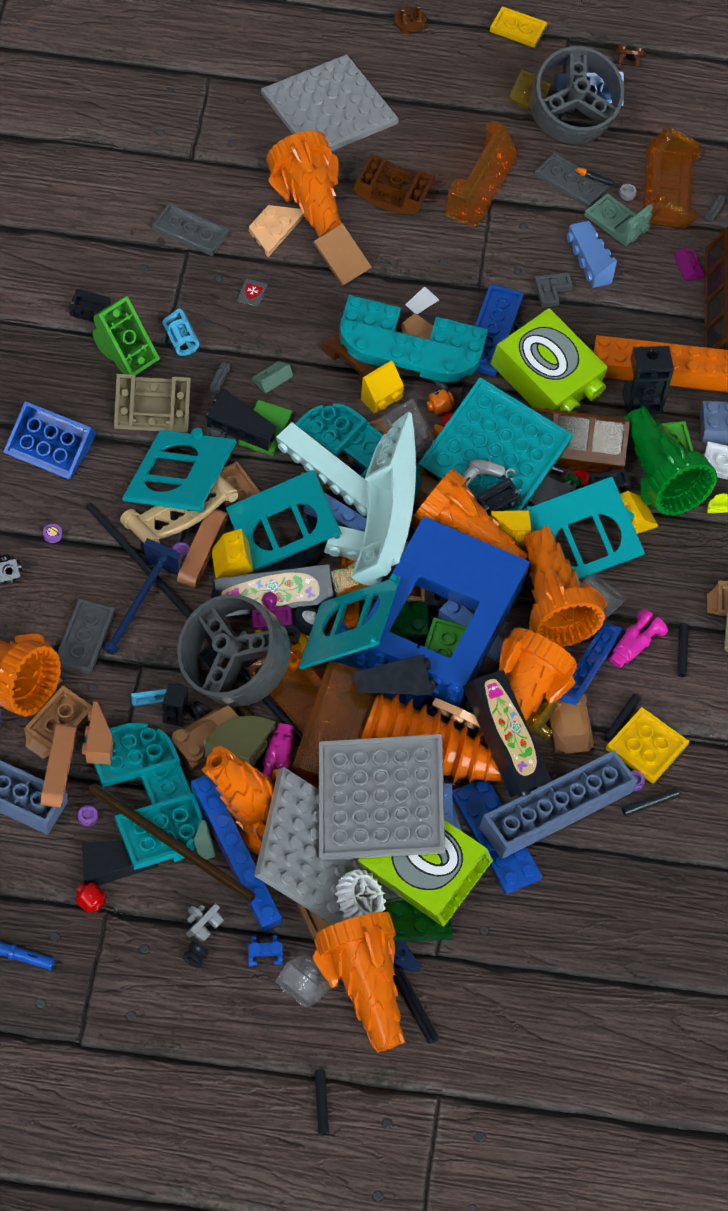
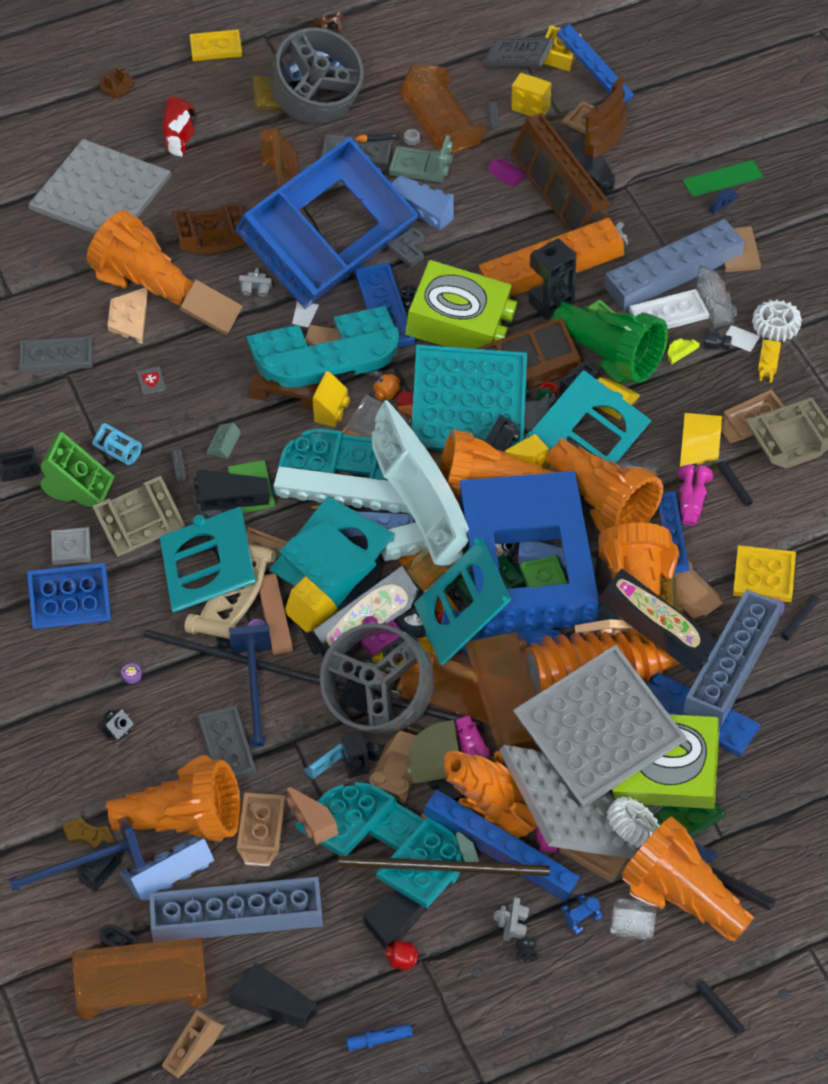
camera: 25 degrees left, 5 degrees down
nougat beam [40,723,77,808] -> none
medium lavender tile [78,805,98,827] -> none
black slope [352,654,437,695] -> none
light grey arm [462,459,516,486] -> none
black piece [603,694,641,743] -> none
none -> light grey tile [51,527,91,565]
none -> red animal [162,97,195,157]
none -> blue panel [235,137,419,309]
none -> light grey hips [239,267,273,297]
none -> teal slope [279,521,376,605]
none -> yellow slope [680,413,722,467]

